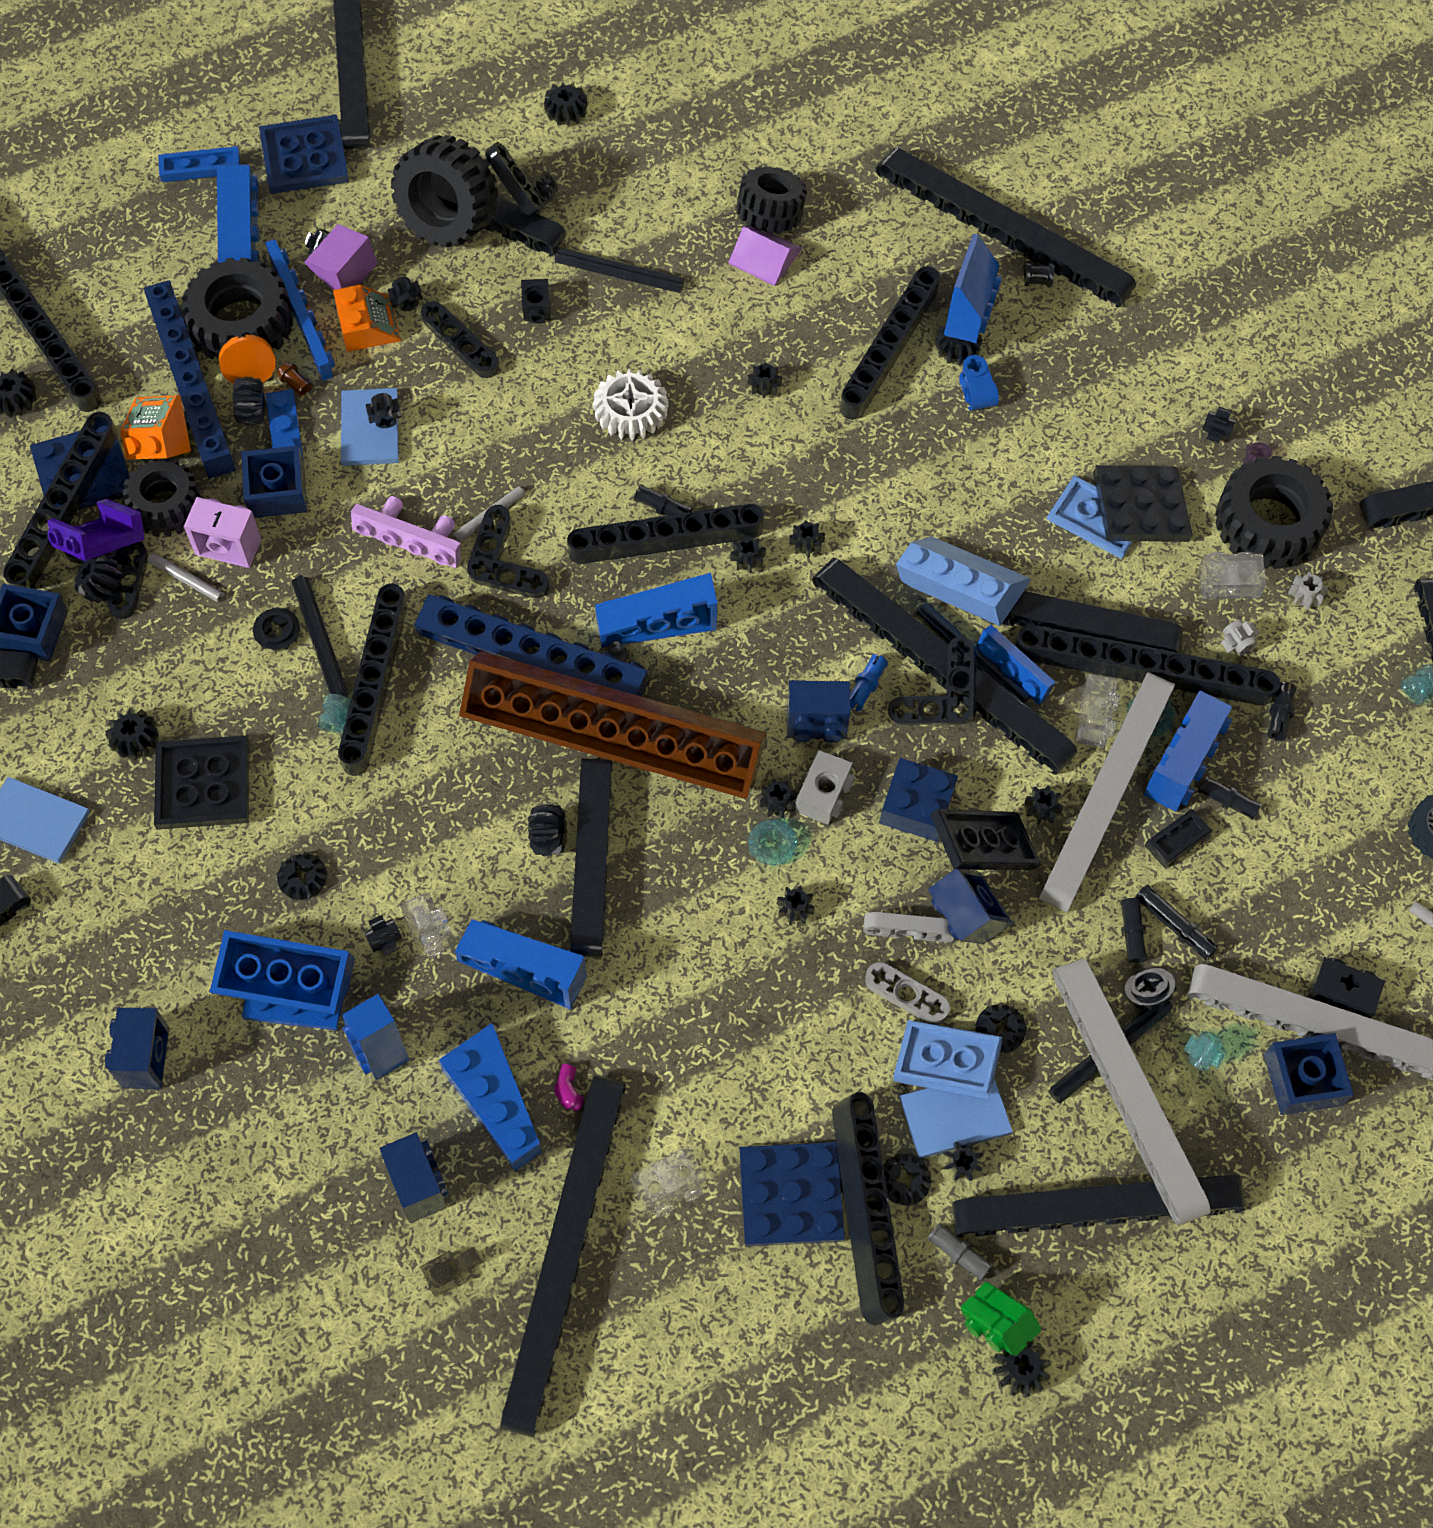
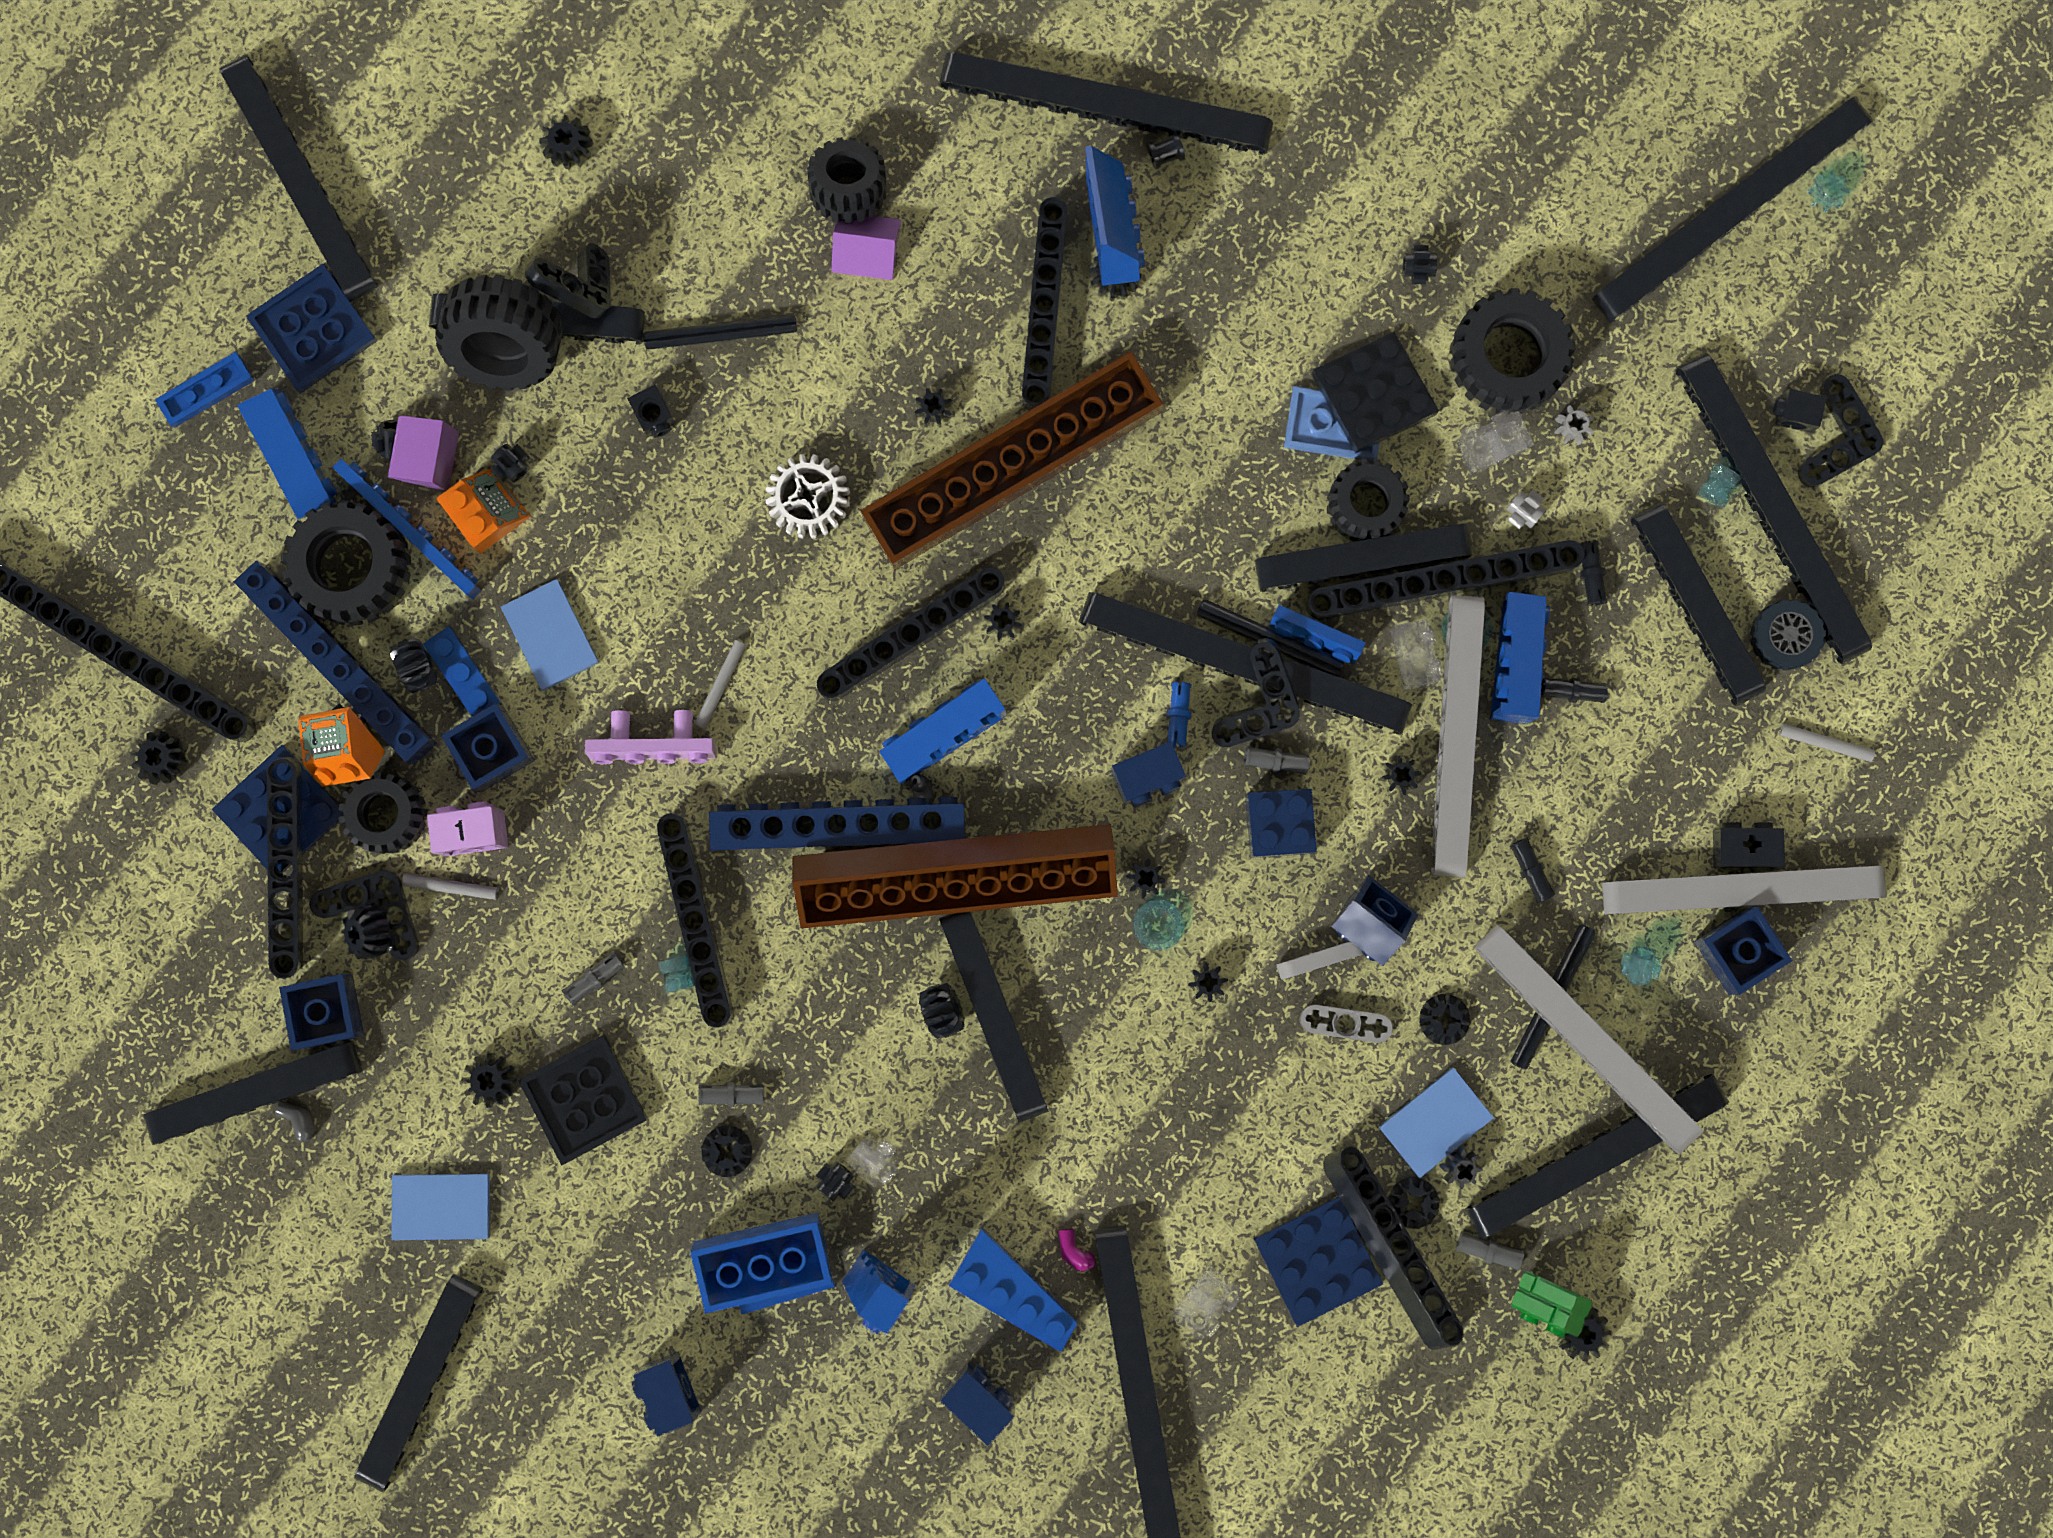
camera: 20 degrees left, 20 degrees up
dark purple panel [47,498,145,561] -> none
orange tile [219,335,276,384] -> none
black gear [253,608,301,653] -> none
reddish brown pin [277,362,313,397] -> none
black axle [292,575,348,702] -> none
black gear [365,393,402,429] -> none
clear smoke plate [420,1247,483,1298] -> none
black beam [421,301,499,378] -> none
blue wedge [455,919,587,1010] -> none
black beam [467,505,550,598] -> none
black pin [634,484,693,515] -> none
black gear [789,520,825,558] -> none
light grey brick [795,750,855,825] -> none
medium blue tile [893,1020,1002,1100] -> none
medium blue slope [896,536,1031,626] -> none
black tile [930,809,1041,870] -> none
blue piece [959,355,999,411] -> none
black gear [1125,968,1177,1010] -> none
black pin [1135,884,1219,961] -> none
black plate [1144,809,1212,868] -> none
clear purple plate [1242,442,1273,464] -> none
none -> dark grey pin [561,951,625,1006]
none -> dark grey pin [698,1082,763,1107]
none -> reddish brown brick [860,351,1164,570]
none -> dark grey pin [1243,746,1310,775]
none -> black tyre [1327,459,1410,542]
none -> black beam [1630,502,1766,706]

